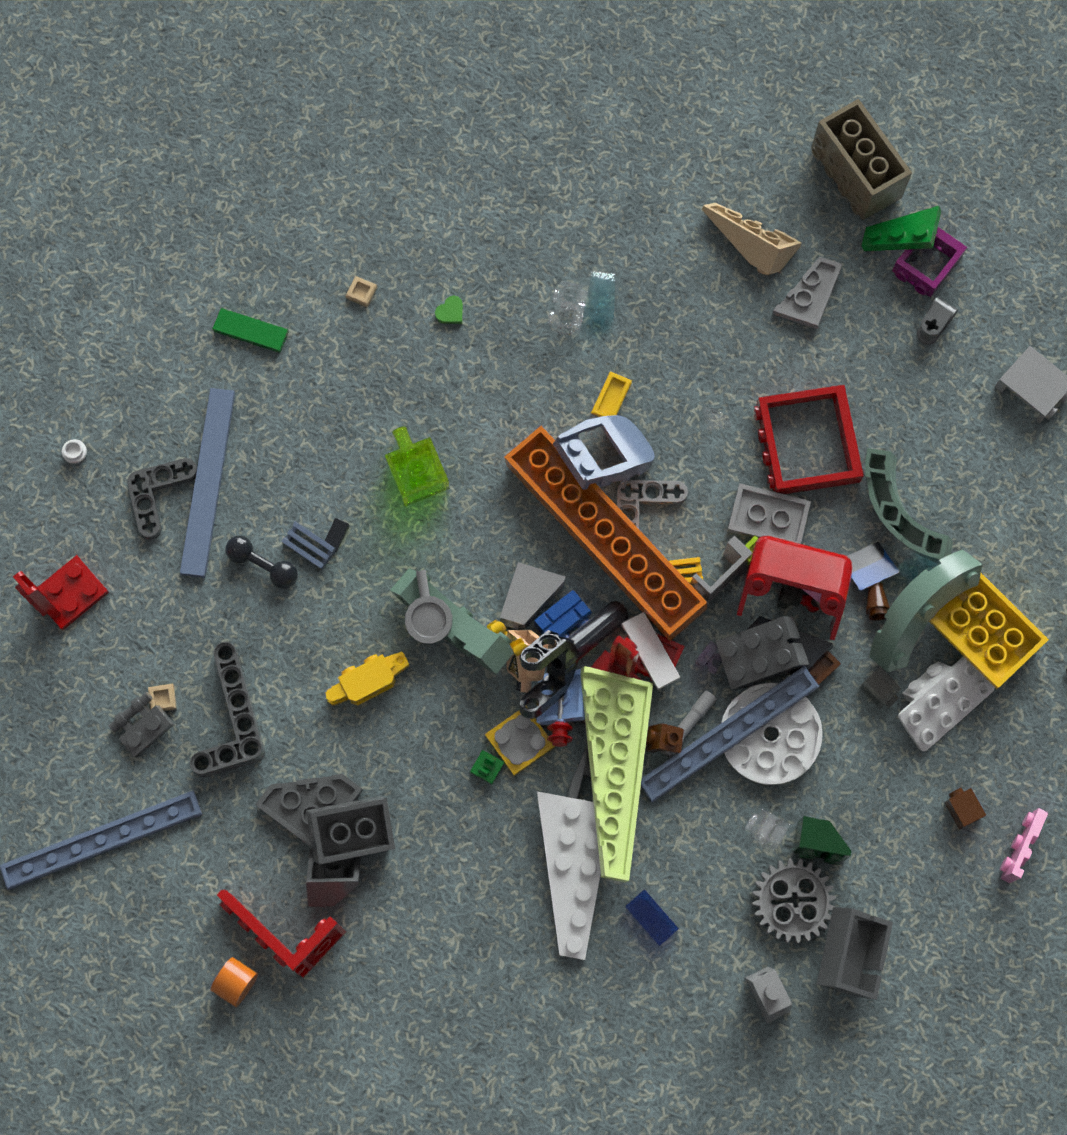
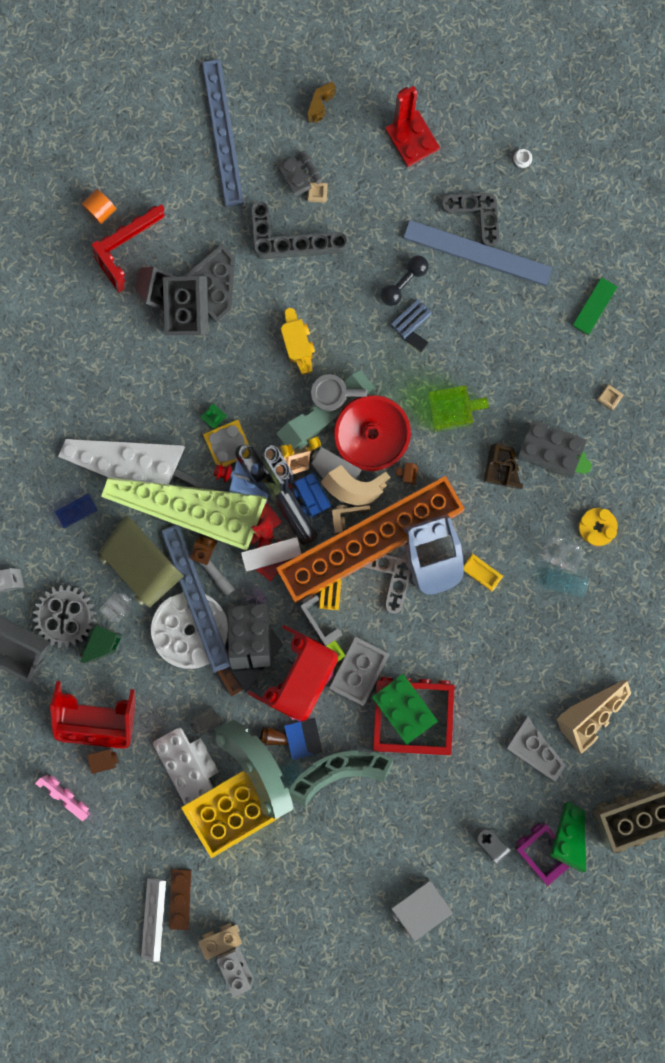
camera: 100 degrees right, 10 degrees up
none -> red windscreen [50,681,135,749]
none -> olive windscreen [98,515,184,607]
none -> pearl gold slope [307,81,336,123]
none -> tan arch [321,465,391,505]
none -> tan bracket [332,505,371,534]
none -> red dish [334,394,411,471]
none -> green plate [372,674,438,745]
none -> dark orange tile [396,462,418,485]
none -> dark brown slope [484,443,523,489]
none -> dark grey piece [518,420,587,479]
none -> yellow plate [578,508,618,546]

